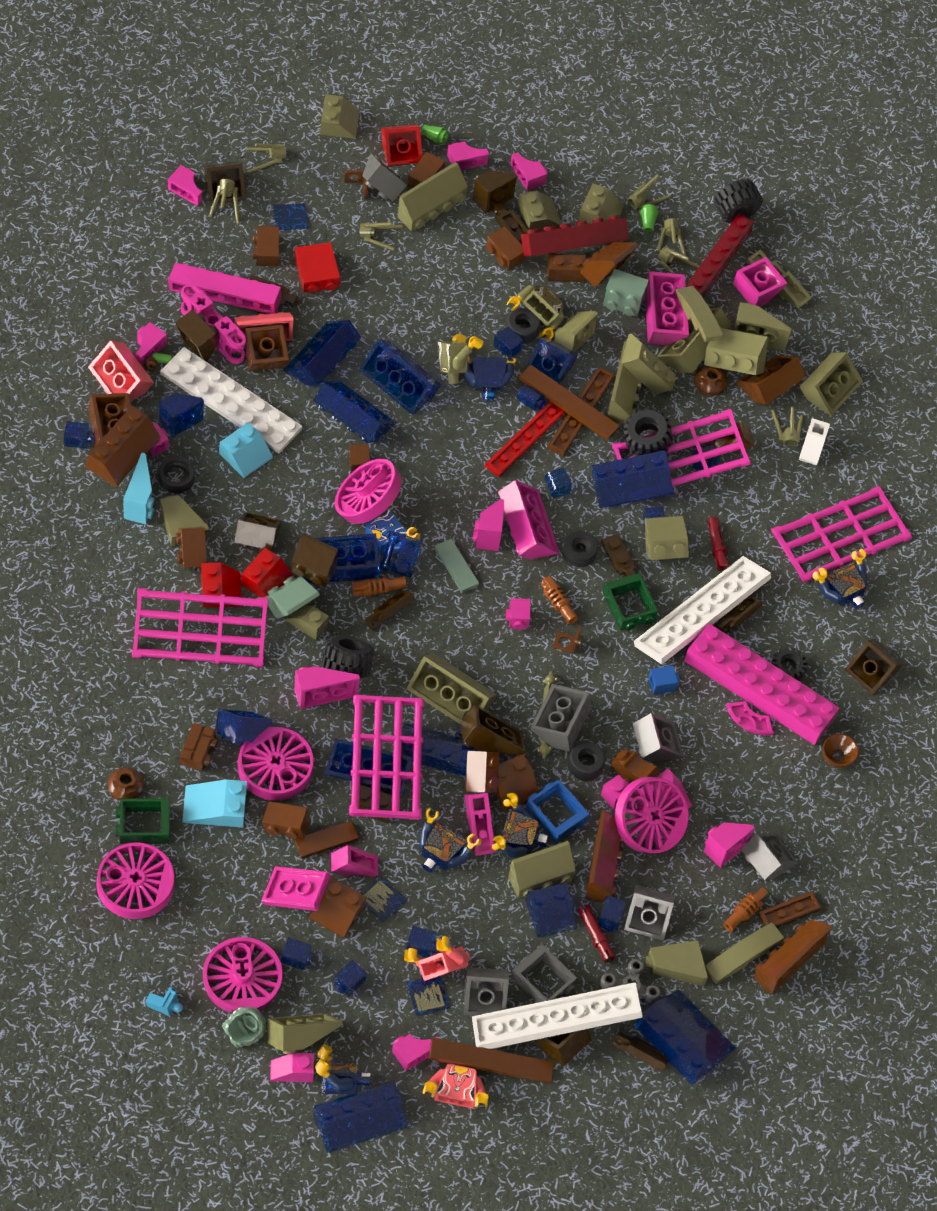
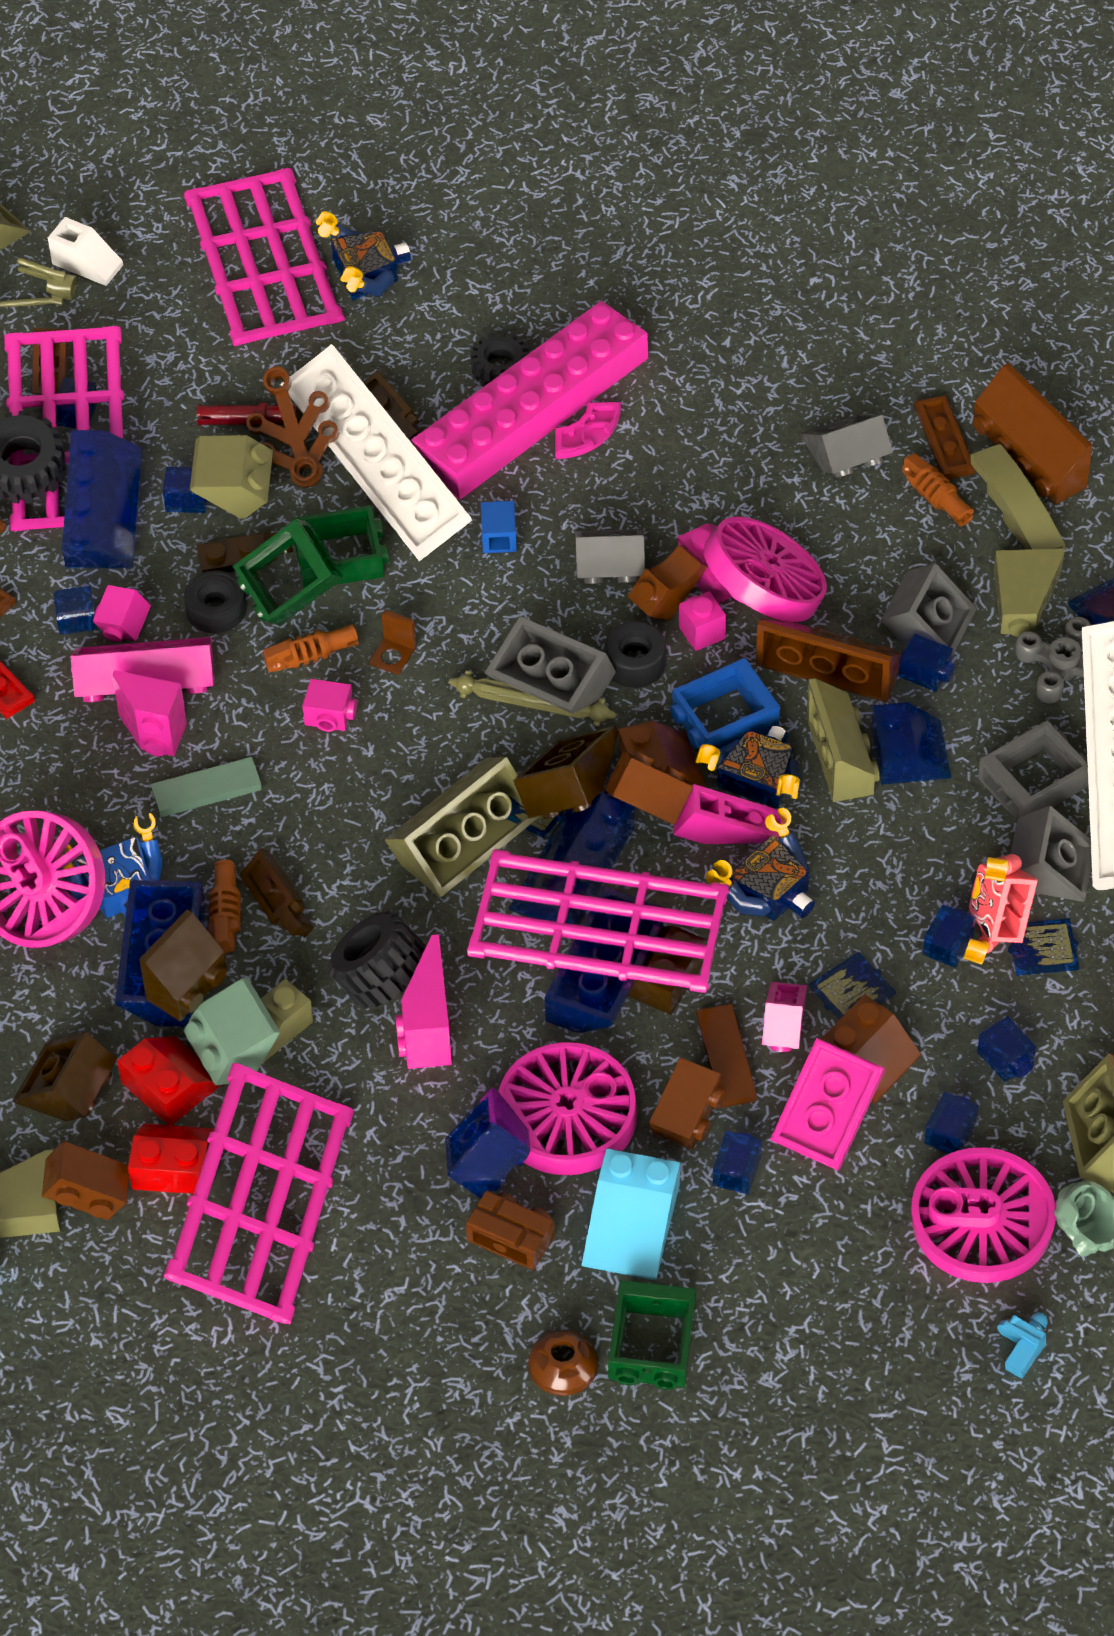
camera: 70 degrees left, 5 degrees down
dark pink piece [96,843,175,919] -> none
clear blue plate [379,531,423,578] -> none
dark red pin [578,904,616,963] -> none
dark pink slope [704,823,755,868] -> none
reddish brown piece [822,734,859,768] -> none
dark brown slope [844,639,904,695] -> none
none -> dark pink brick [93,585,151,642]
none -> dark green window [233,519,344,625]
none -> reddish brown plant [246,366,340,488]
none -> clear blue brick [712,1131,762,1195]

